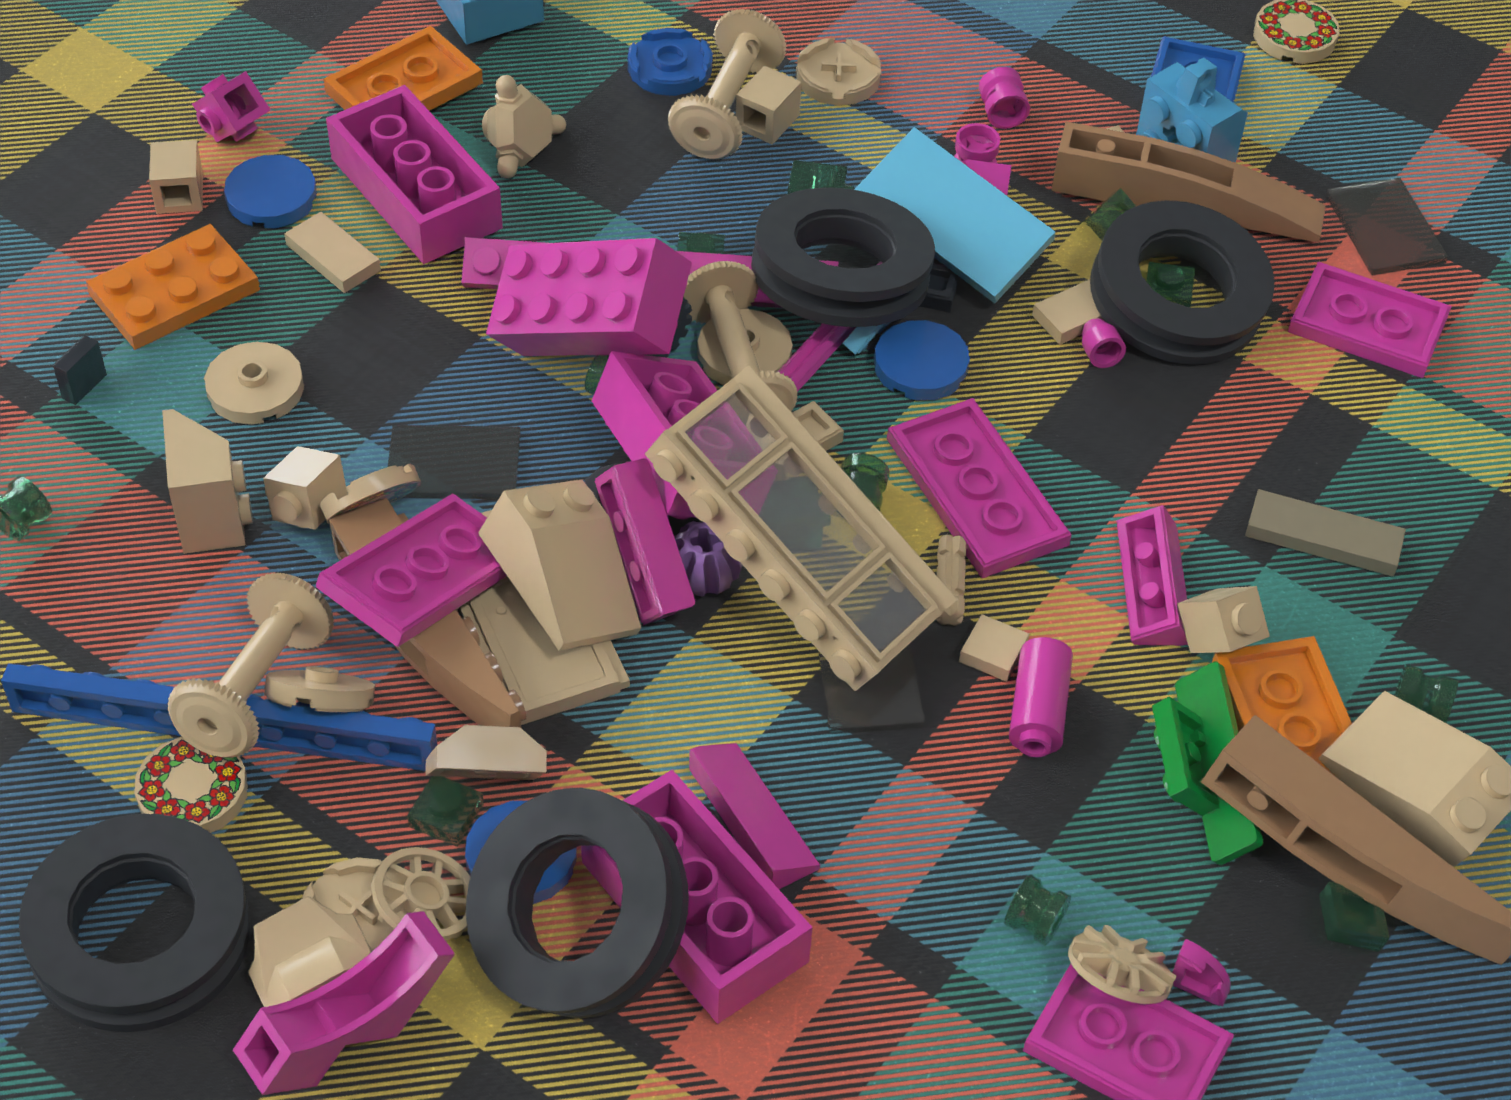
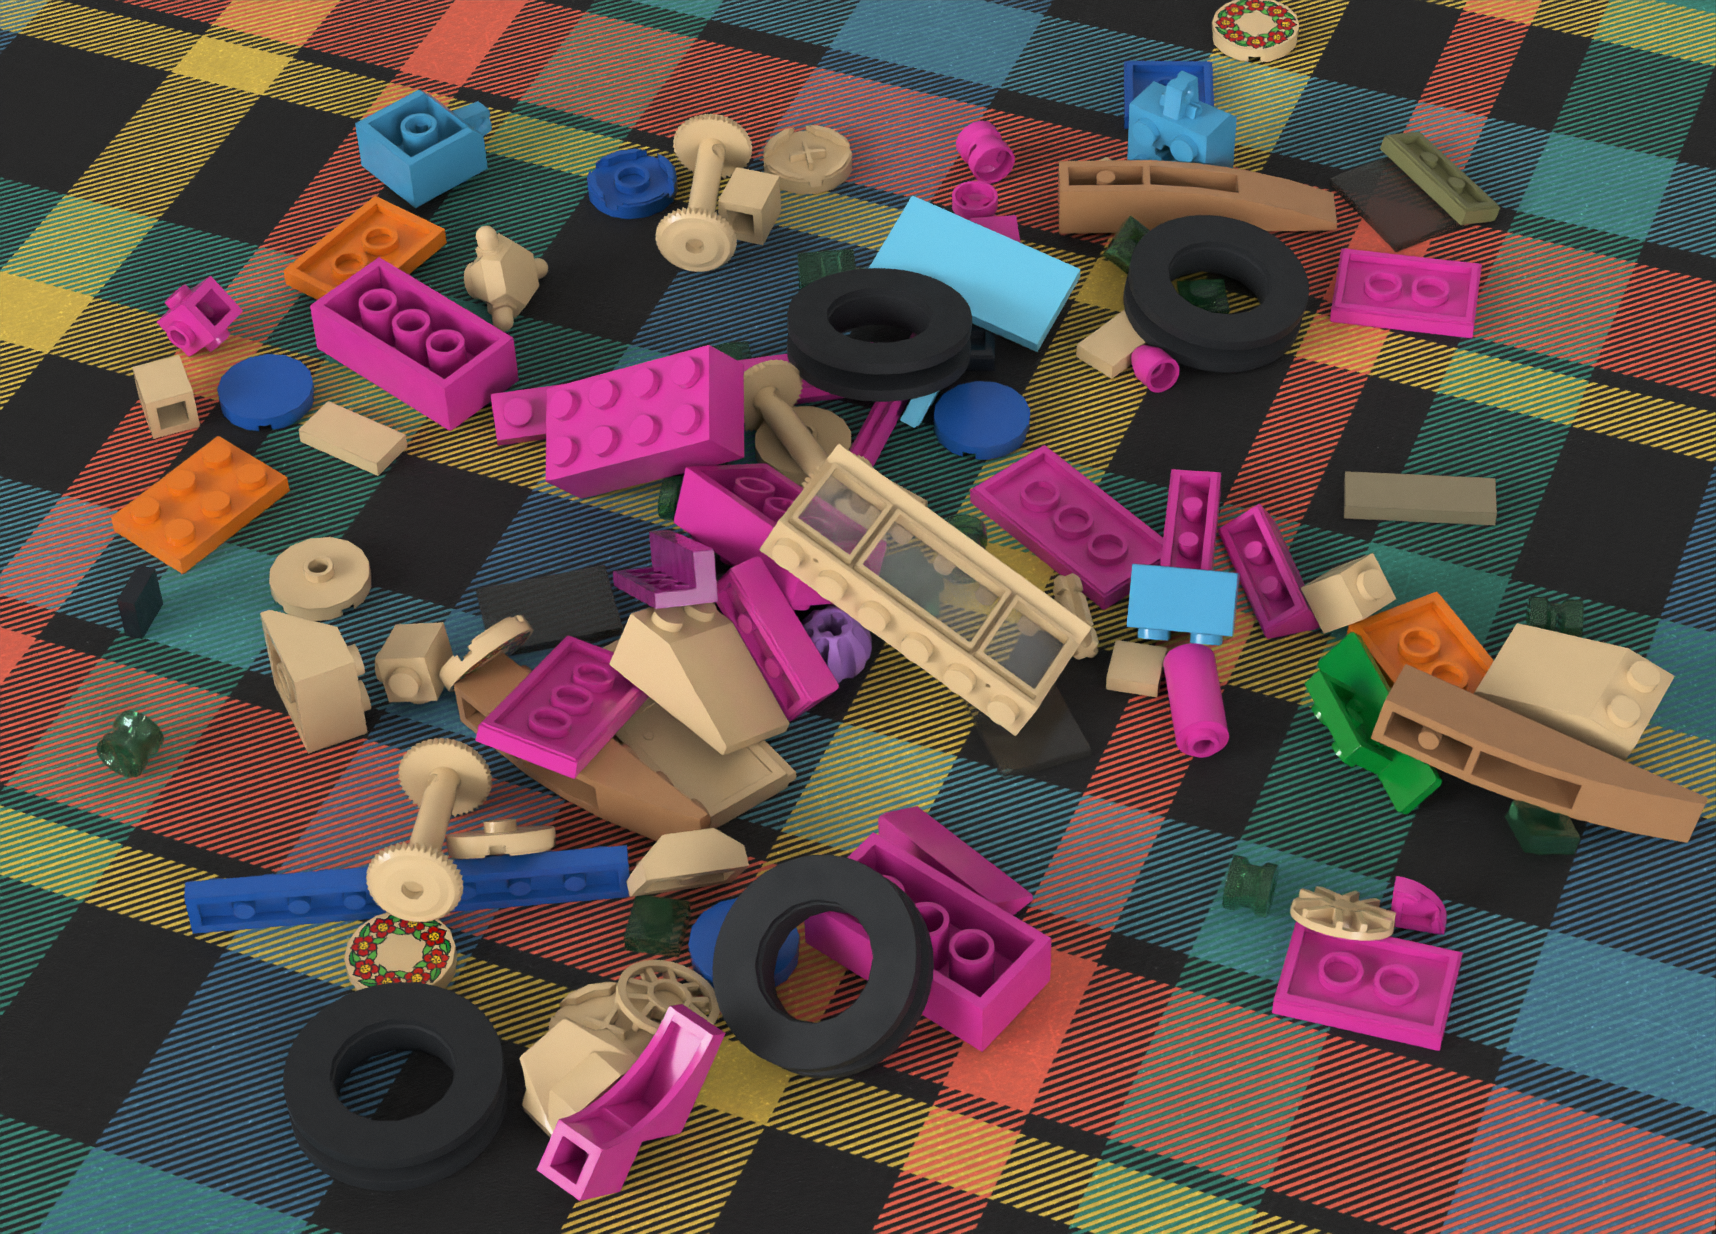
camera: 10 degrees left, 5 degrees down
none -> magenta fence [613,529,718,609]
none -> dark azure brick [1127,564,1240,645]
none -> dark pink slope [1160,469,1221,570]
none -> olive tile [1380,132,1500,225]

